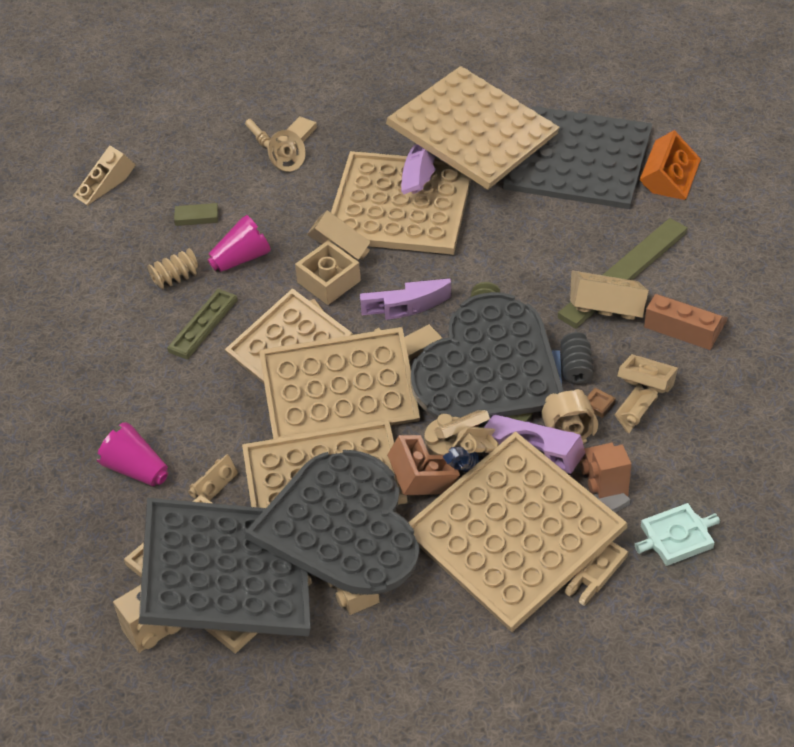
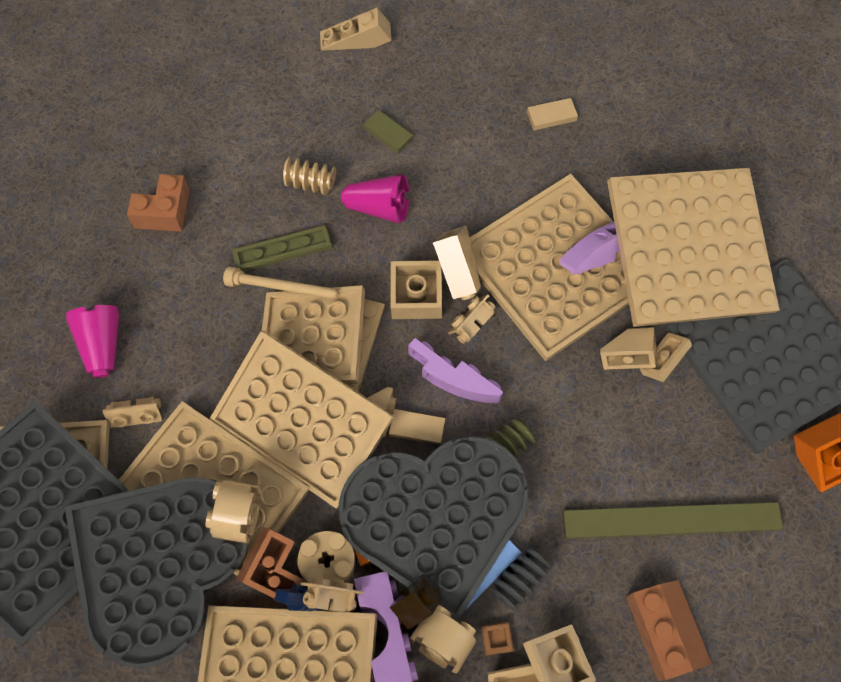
camera: 40 degrees right, 20 degrees up
tan dish [245,119,305,172] -> none
tan tile [434,410,490,438] -> none
tan slope [570,270,648,320] -> none
none -> nougat brick [127,174,190,232]
none -> tan brick [206,480,261,543]
none -> tan piece [223,266,337,299]
none -> dark brown brick [389,577,442,630]
none -> tan hinge [448,294,496,344]
none -> tan slope [600,328,657,370]
none -> tan plate [640,332,692,382]

